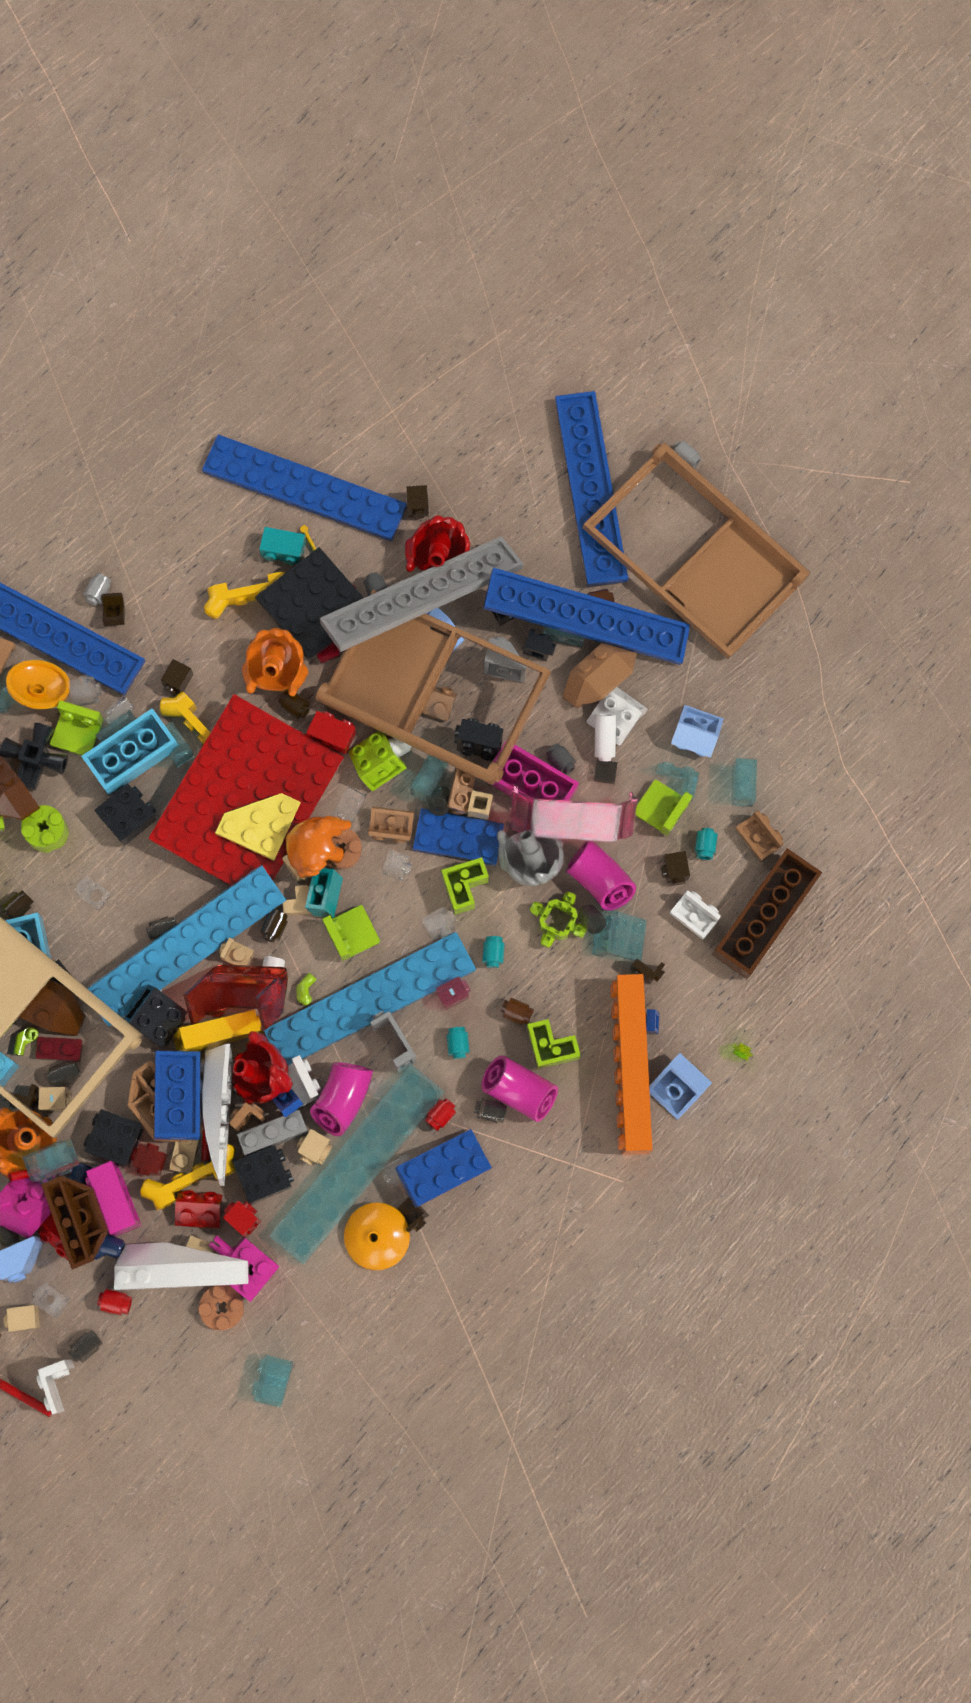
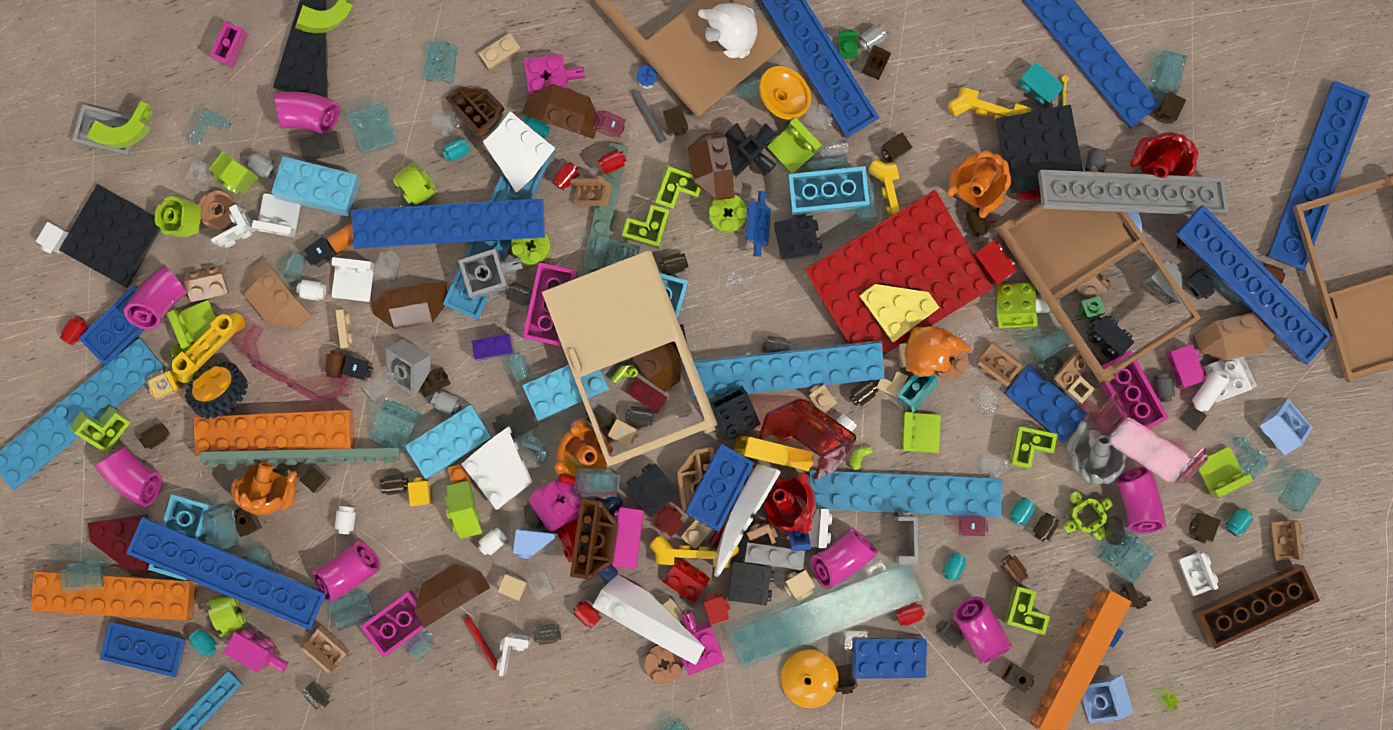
camera: 30 degrees right, 10 degrees up
none -> blue plate [745,191,771,257]
none -> green bracket [838,29,858,59]
none -> dark brown brick [1002,662,1034,693]
none -> dark brown brick [1033,512,1059,542]
none -> green bracket [1079,296,1106,319]
none -> clear light blue brick [1150,50,1187,94]
none -> dark pink brick [1166,344,1206,389]

